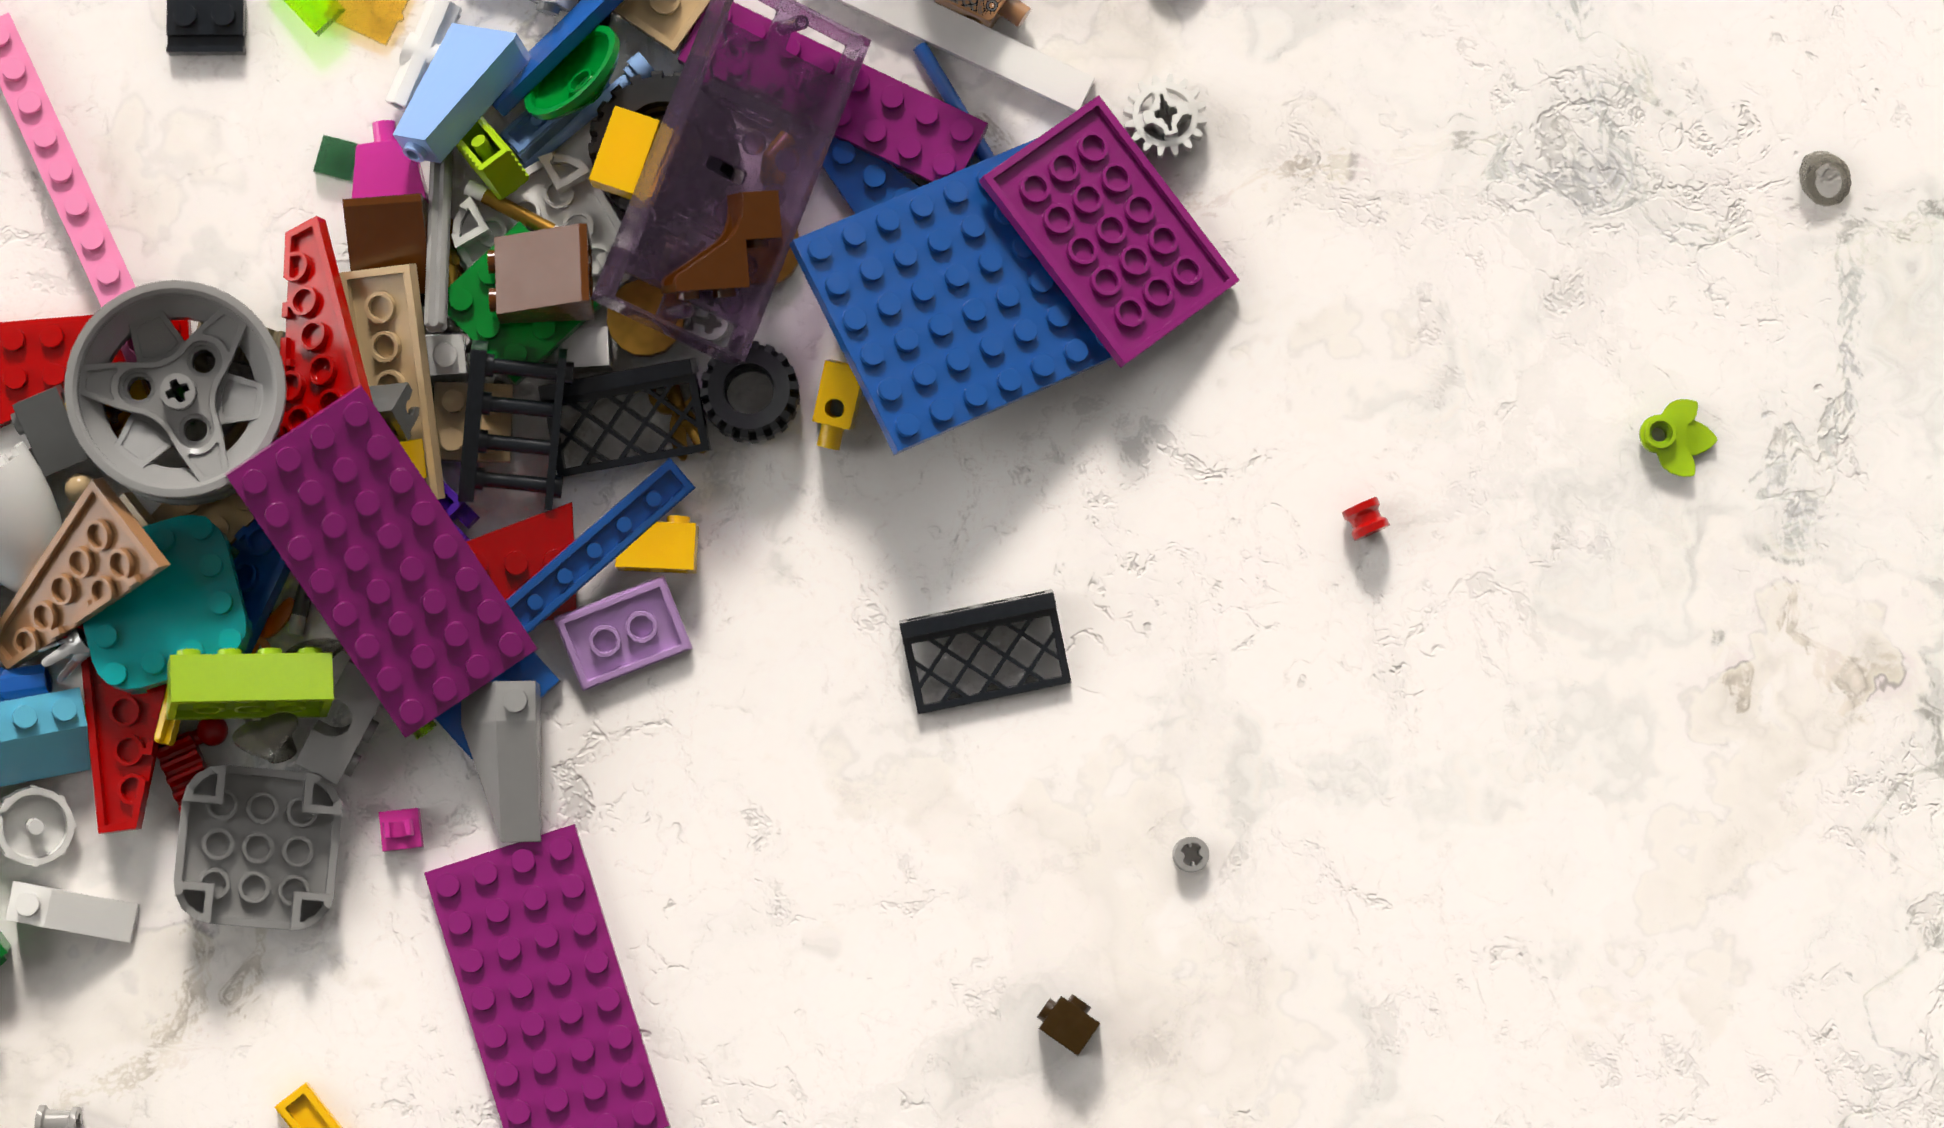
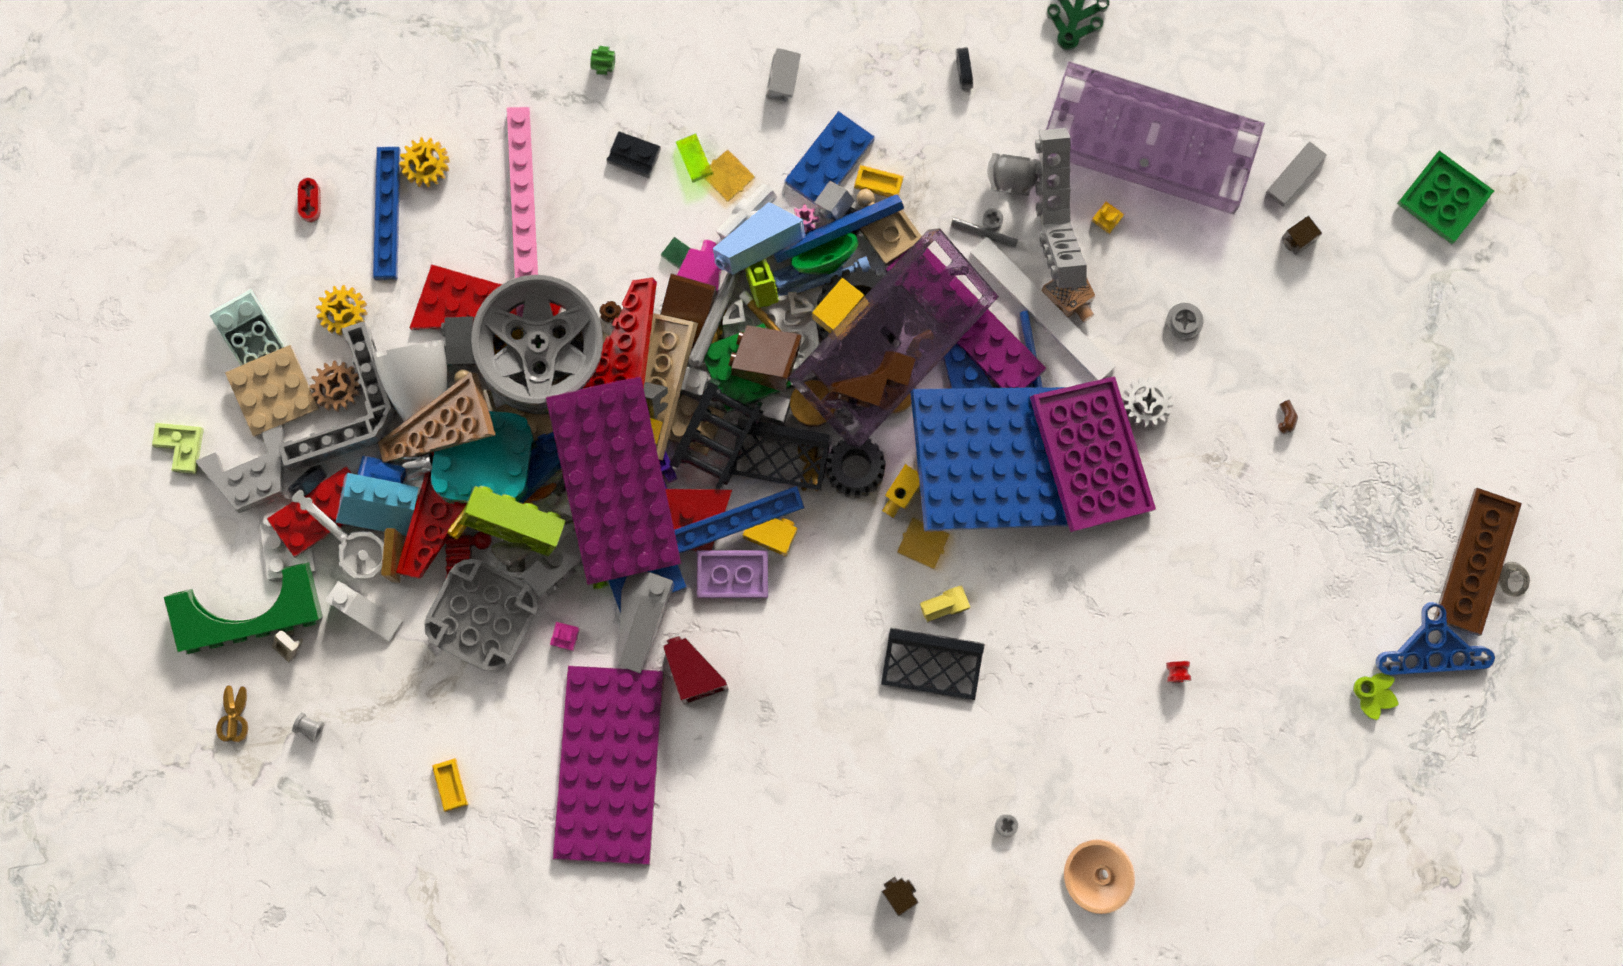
camera: 20 degrees right, 5 degrees down
none -> pearl gold tile [381,528,404,583]
none -> reddish brown plate [599,301,622,323]
none -> dark red slope [663,636,729,705]
none -> bright pink gear [794,204,819,233]
none -> clear yellow piece [897,517,950,569]
none -> light yellow piece [920,585,971,622]
none -> light nougat dish [1064,839,1135,914]
none -> reddish brown arm [1278,399,1298,434]
none -> blue beam [1375,602,1495,675]
none -> reddish brown plate [1434,488,1522,636]

